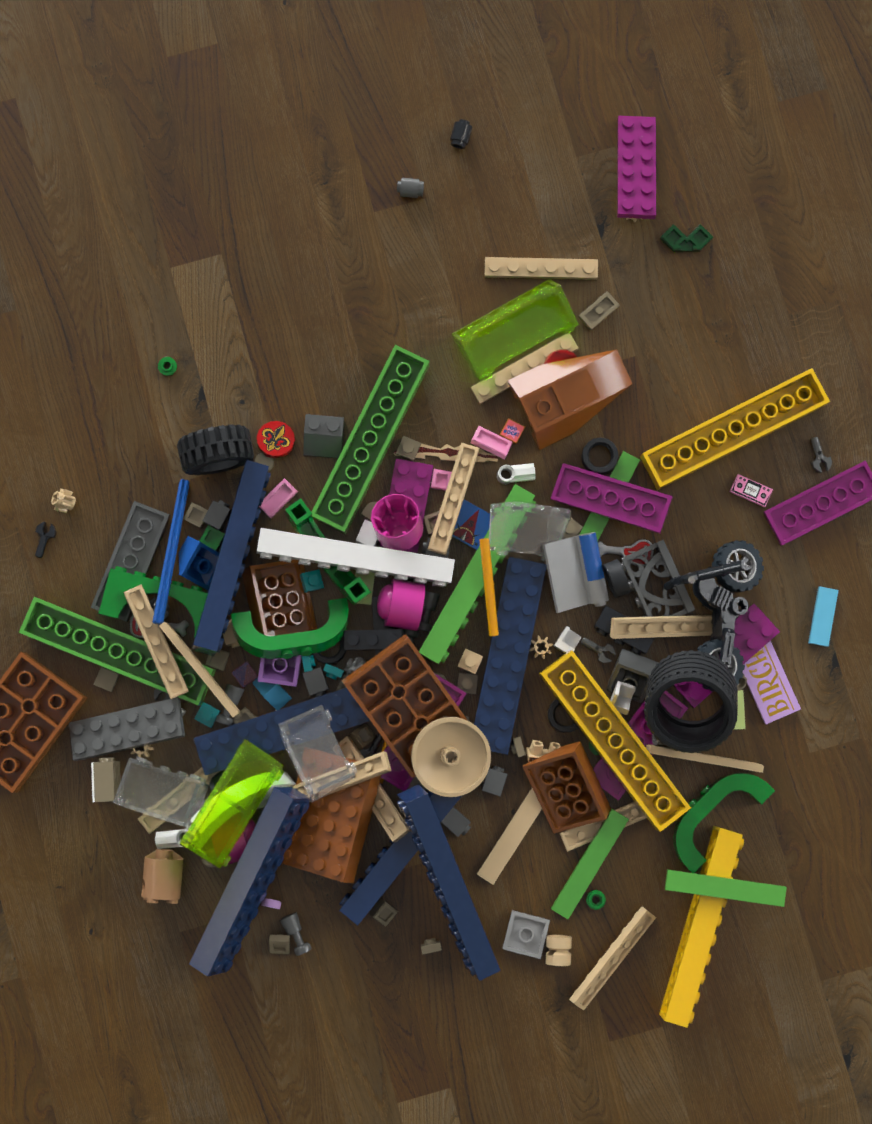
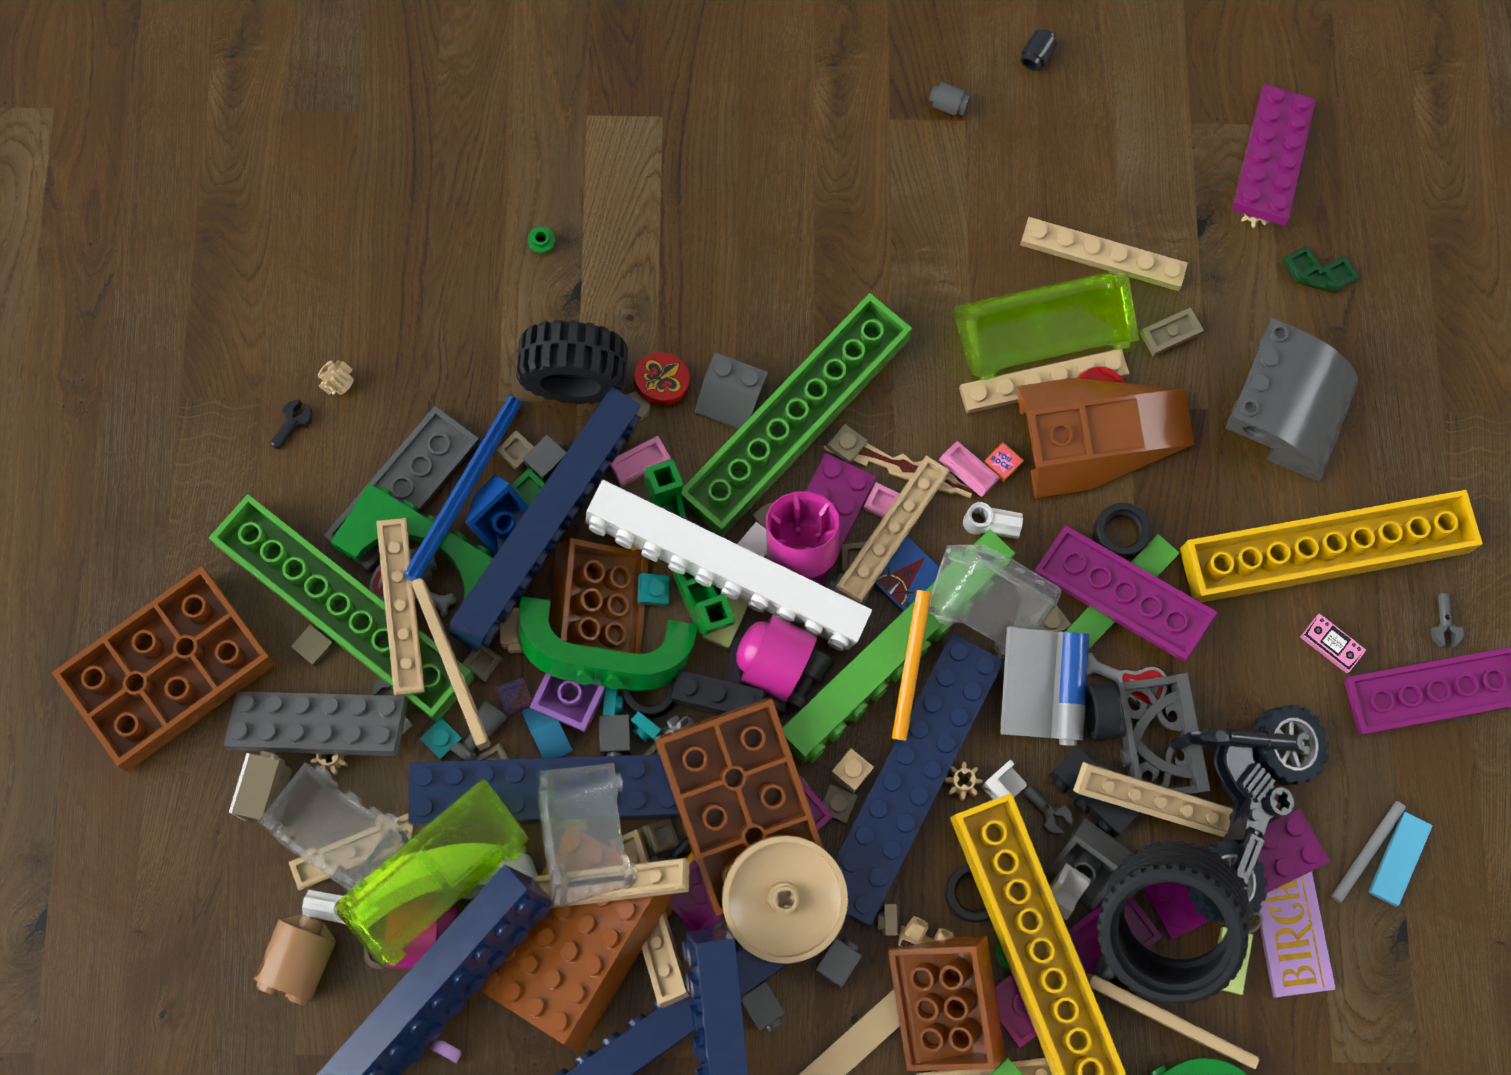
camera: 15 degrees right, 10 degrees down
none -> dark grey slope [1225,318,1359,482]
none -> light grey bar [1331,801,1406,903]

